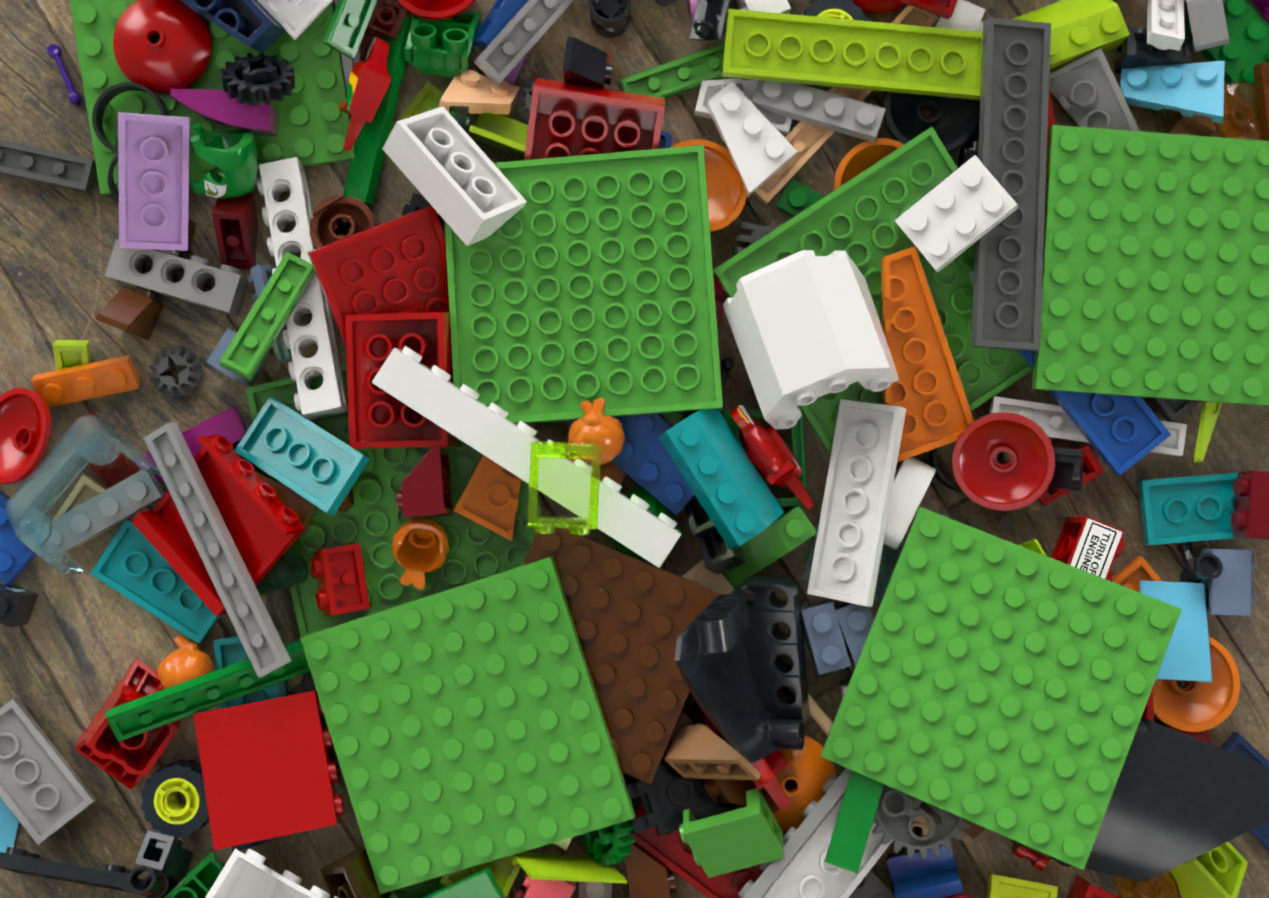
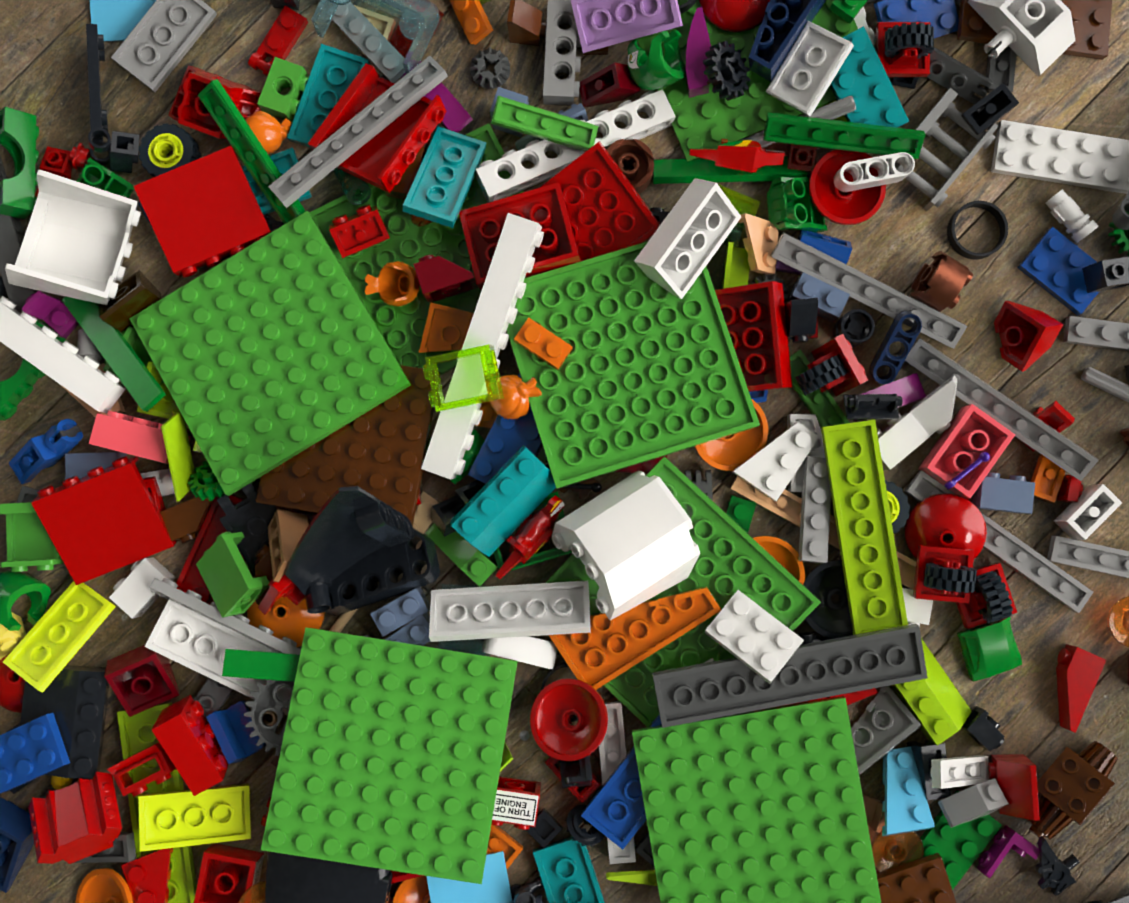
camera: 85 degrees right, 0 degrees up
none -> red plate [248,6,309,76]
none -> bright green brick [257,57,309,122]
none -> orange plate [514,318,573,370]
none -> black plate [526,808,563,848]
none -> black gear [565,804,605,847]
none -> sand blue brick [787,272,850,323]
none -> red plate [795,334,868,396]

